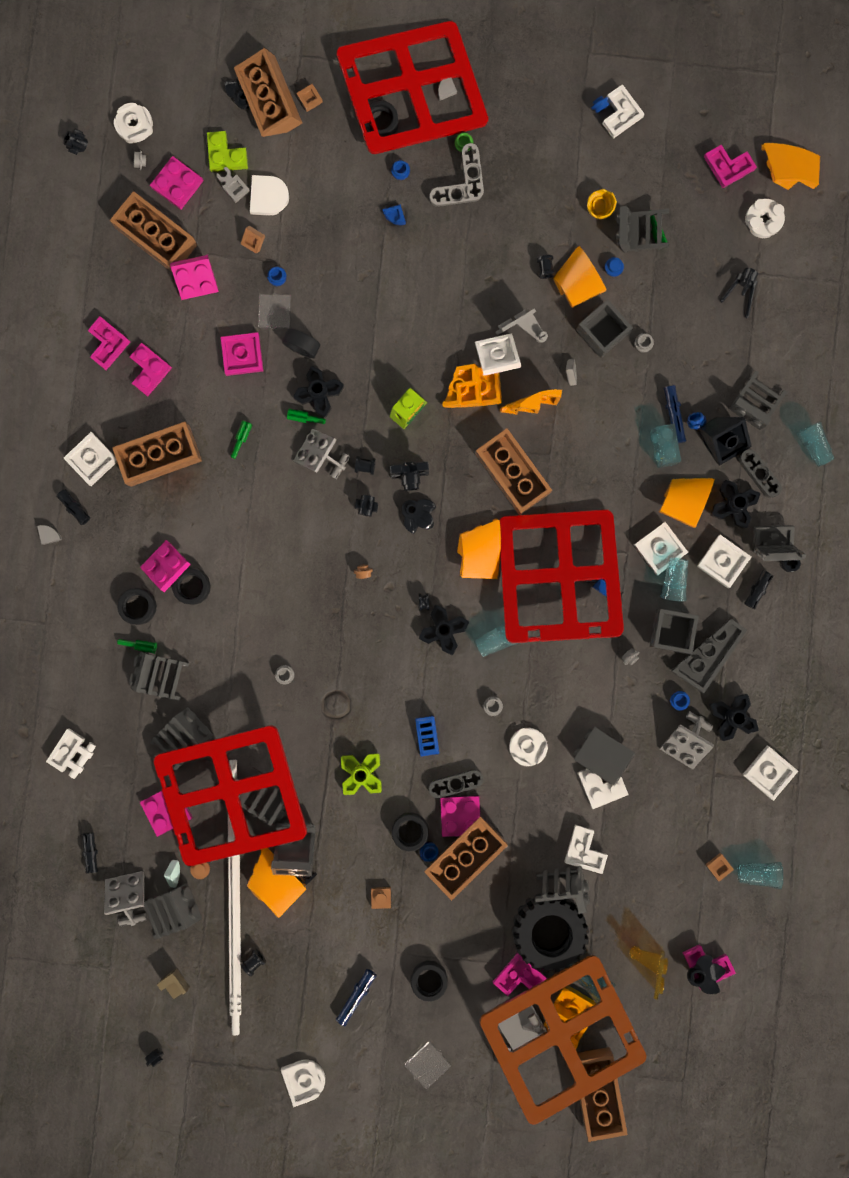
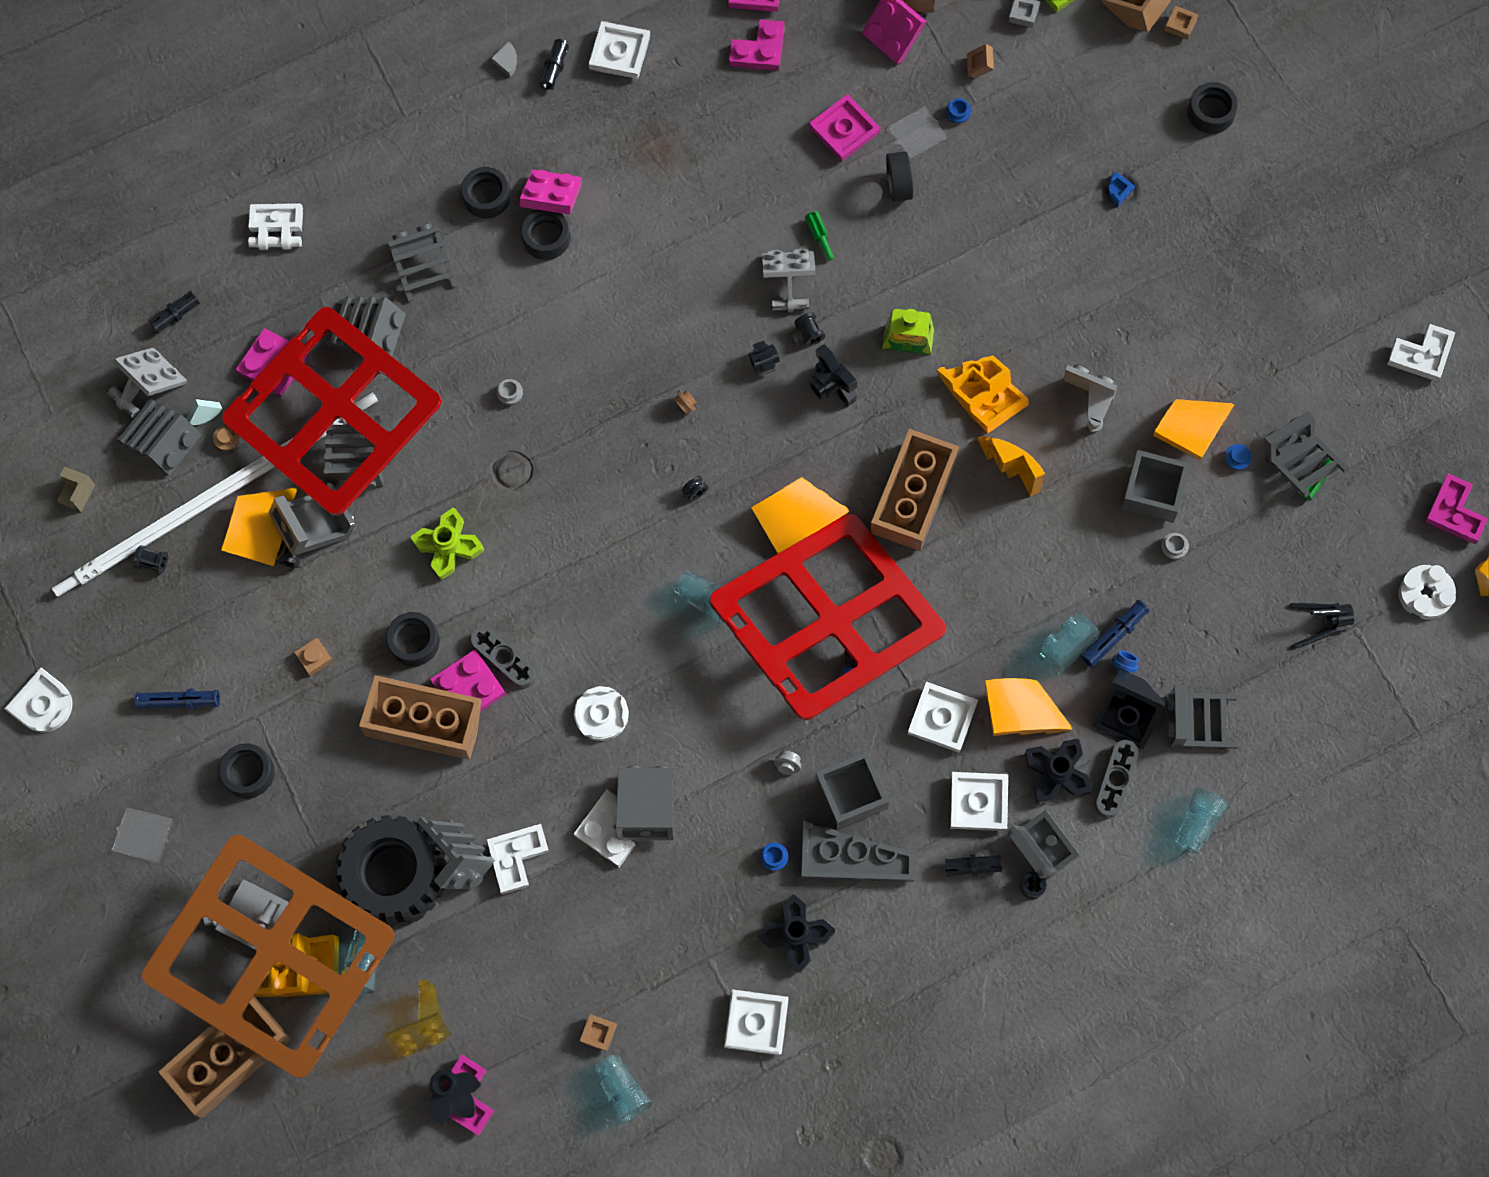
camera: 60 degrees right, 15 degrees down
medium nougat brick [113,422,202,487] -> none
green axle [117,639,157,654] -> none
green axle [231,420,253,459] -> none
white tile [250,175,289,215] -> none
black plant [293,366,344,418] -> none
red window [336,21,488,154] -> none
blue plate [391,160,410,180] -> none
black plate [401,499,436,534] -> none
blue slope [415,716,439,757] -> none
black plant [419,605,469,655] -> none
blue plate [419,842,439,862] -> none
light grey beam [429,143,484,206] -> none
light grey tile [438,78,457,101] -> none
bright green plate [455,133,473,152] -> none
white plate [475,333,521,376] -> none
light grey plate [483,697,503,716] -> none
dark pink plate [493,953,548,996] -> none
black bush [536,255,556,279] -> none
light grey tile [566,359,577,386] -> none
yellow hair [587,189,617,219] -> none
blue plate [591,96,609,113] -> none
clear light blue plant [659,558,688,601] -> none
light grey plate [660,711,714,769] -> none

